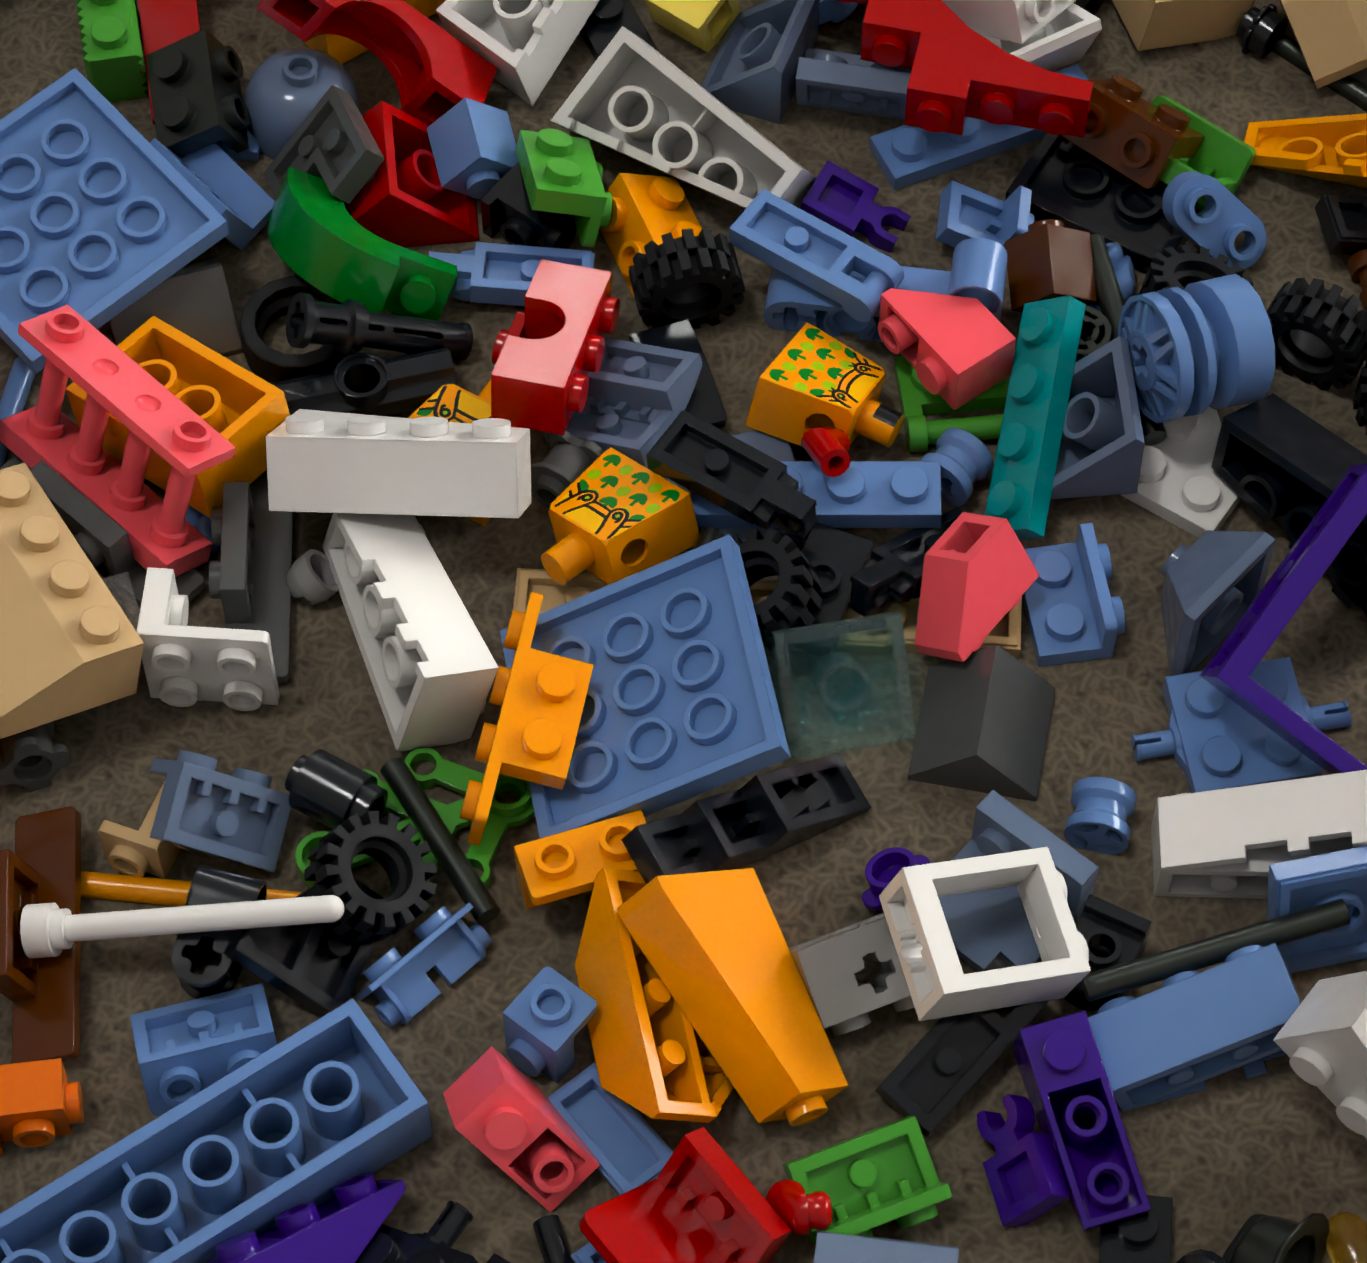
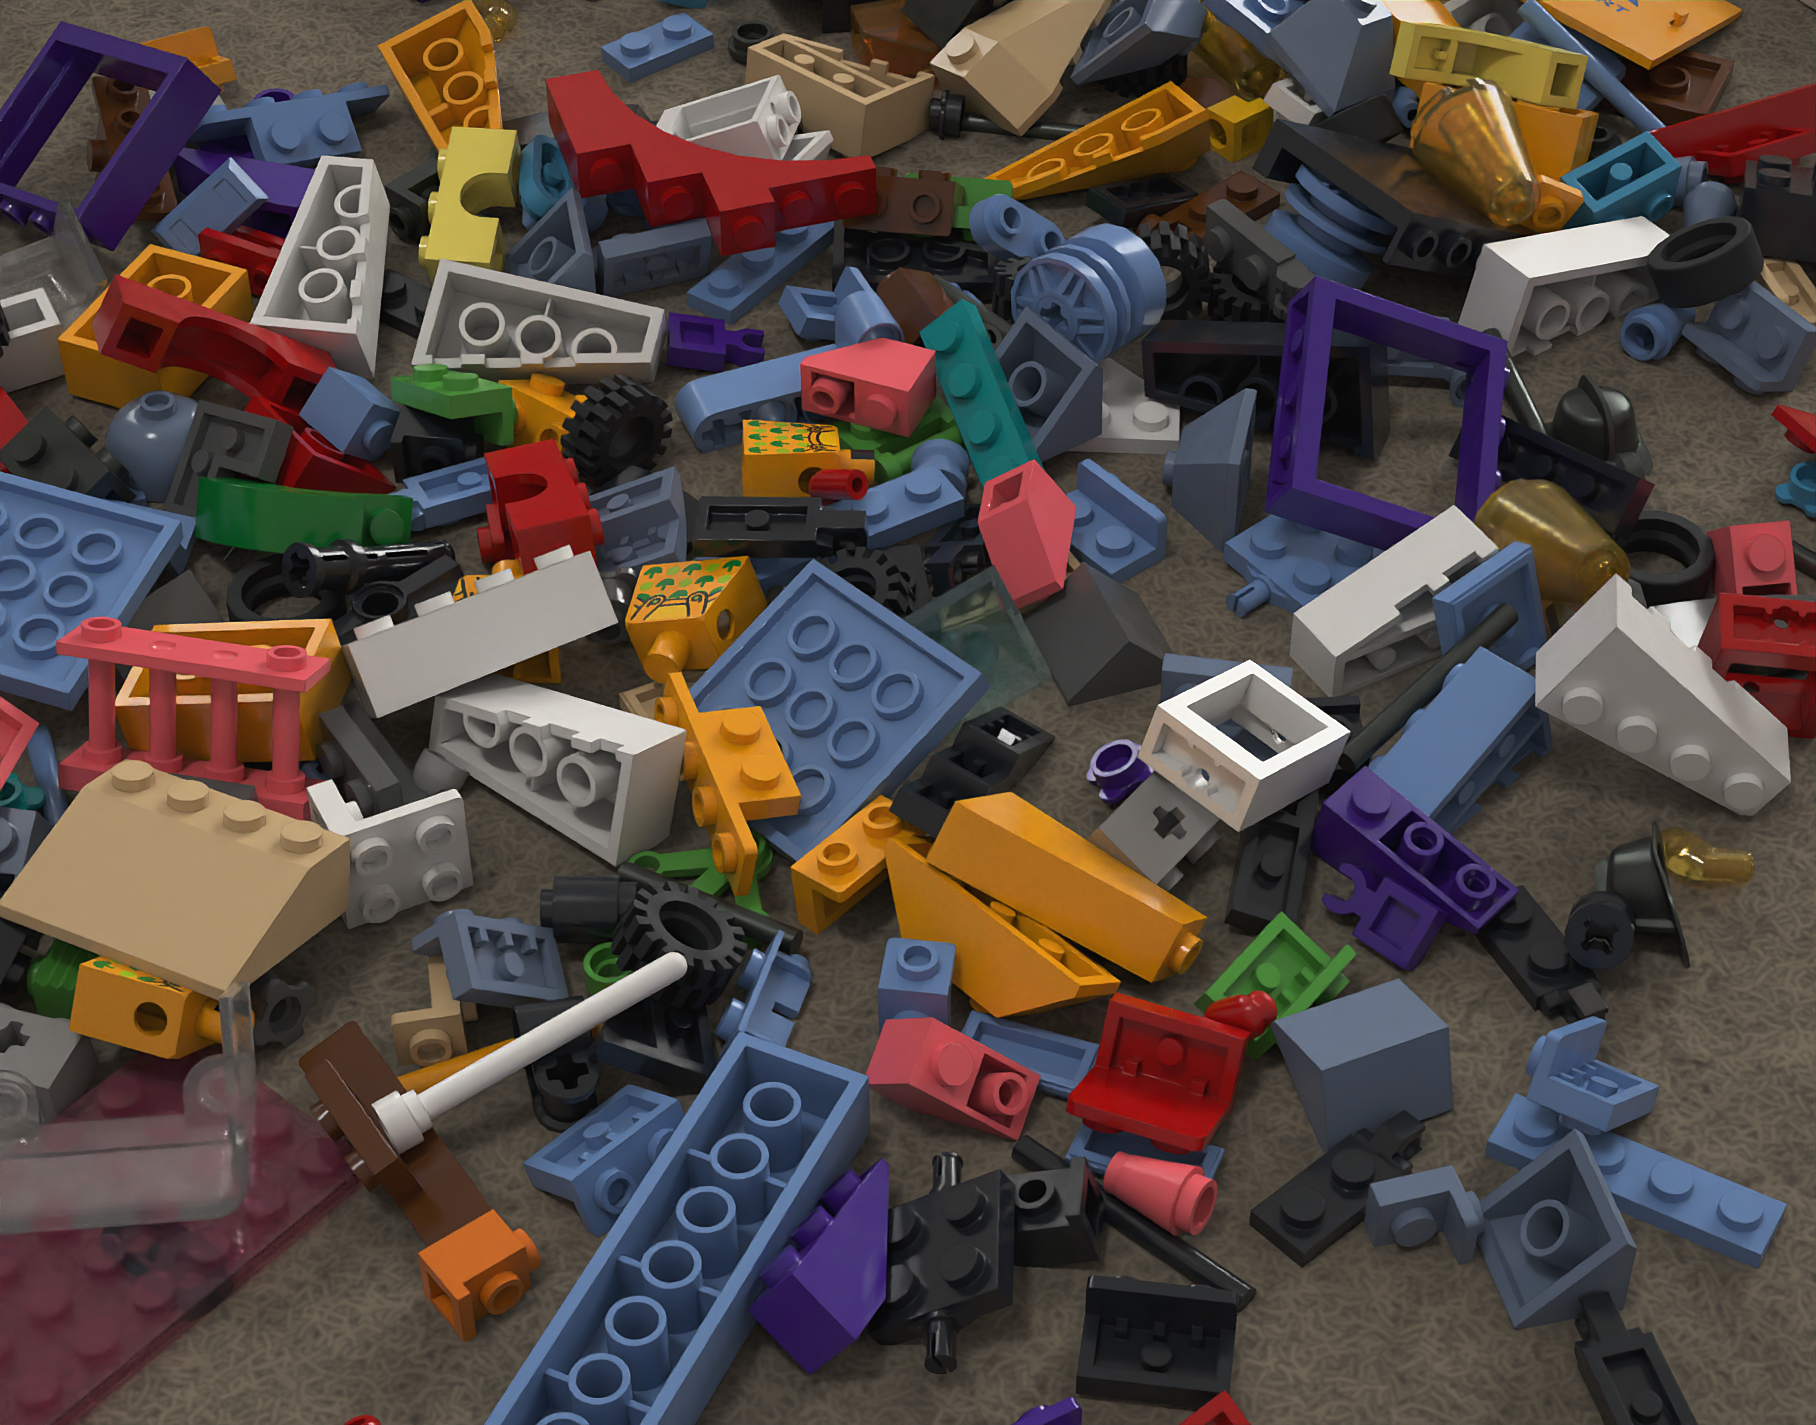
camera: 30 degrees left, 15 degrees down
medium blue plate [729,189,904,322] -> none
medium blue wheel [1064,777,1137,855] -> none

